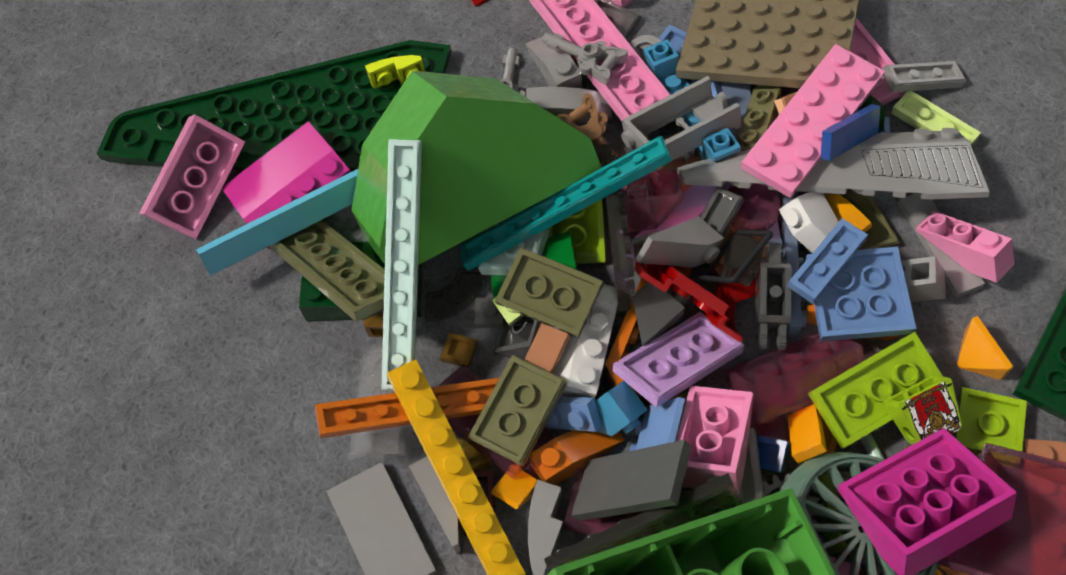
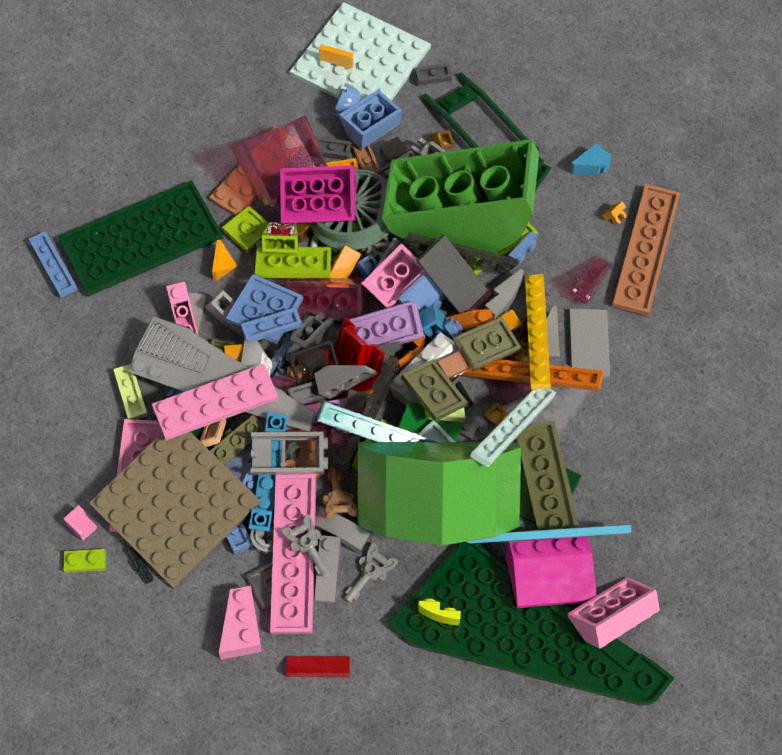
camera: 160 degrees left, 0 degrees up
blue tile [821,104,880,161] -> none
light grey tile [883,61,966,92] -> none

